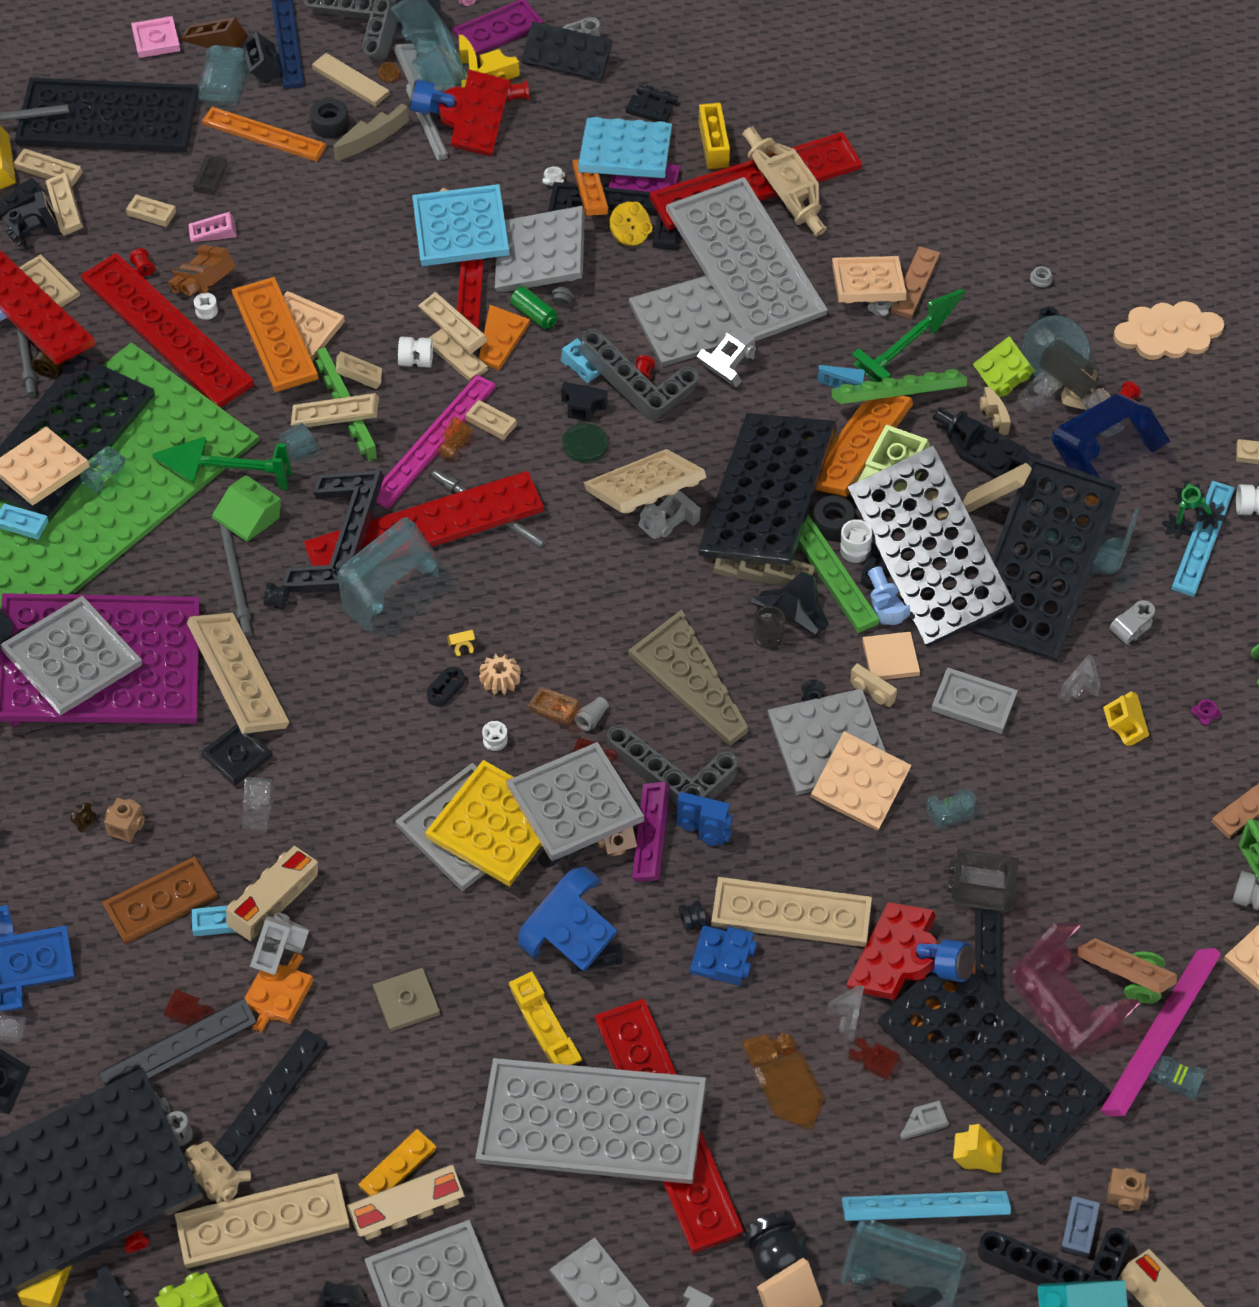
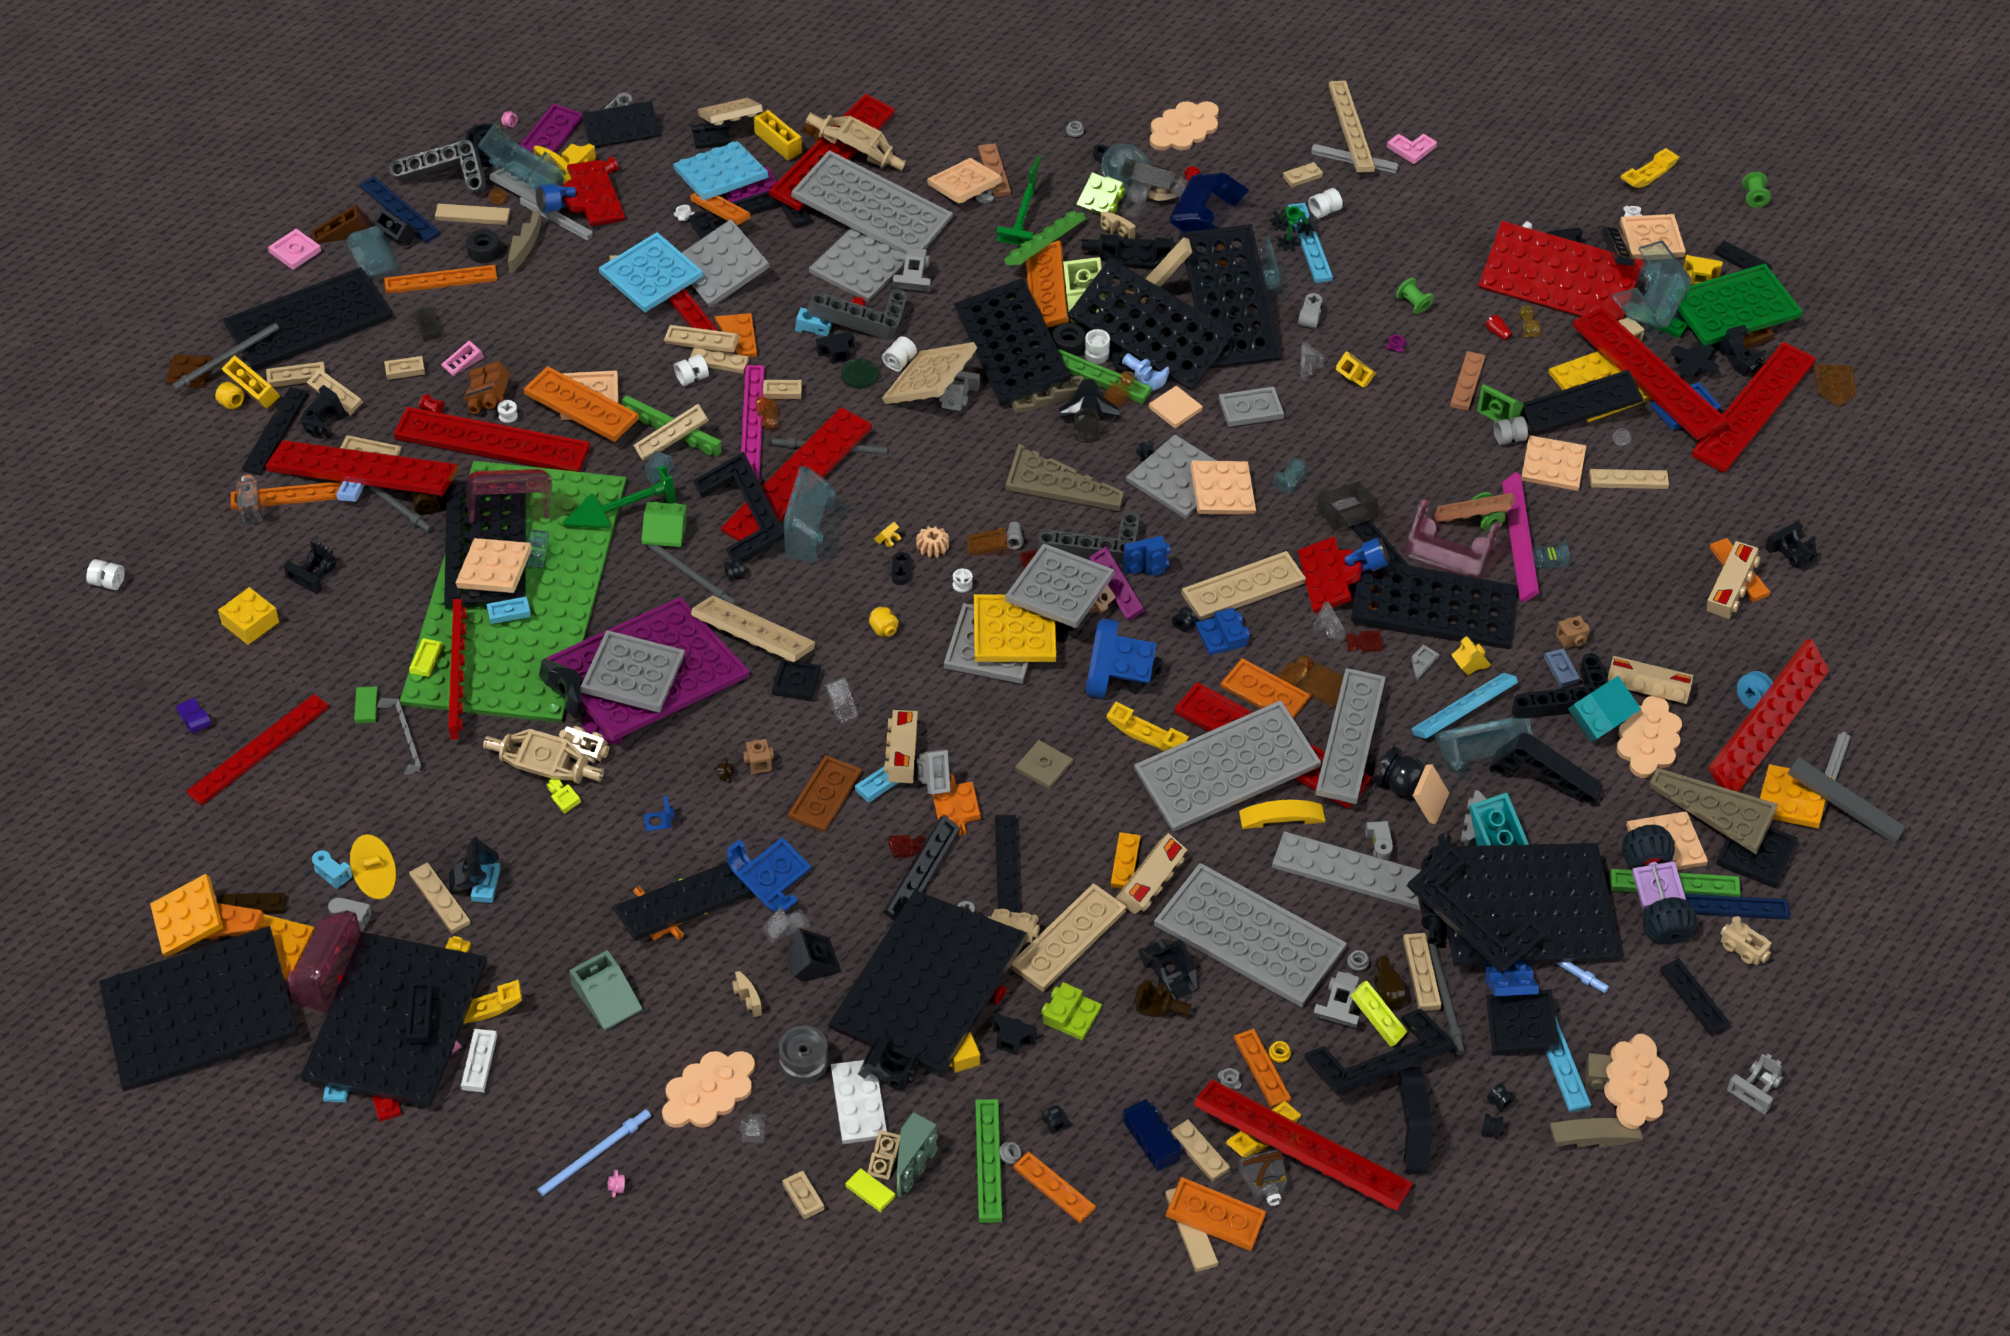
camera: 35 degrees left, 5 degrees down
tan plate [336,352,382,389] -> none
green brick [510,286,558,329] -> none
dark grey plate [551,287,574,306] -> none
yellow plate [610,202,652,246] -> none
dark azure slope [817,365,865,388] -> none
tan plate [850,663,897,708] -> none
none -> clear pink windscreen [466,469,552,522]
none -> tan plate [698,98,763,125]
none -> yellow head [869,607,899,637]
none -> white wheel [882,336,917,372]
none -> clear orange plate [1103,371,1135,408]
none -> orange tile [1220,658,1311,719]
none -> yellow slope [1239,800,1325,829]
none -> light grey plate [1315,668,1386,804]

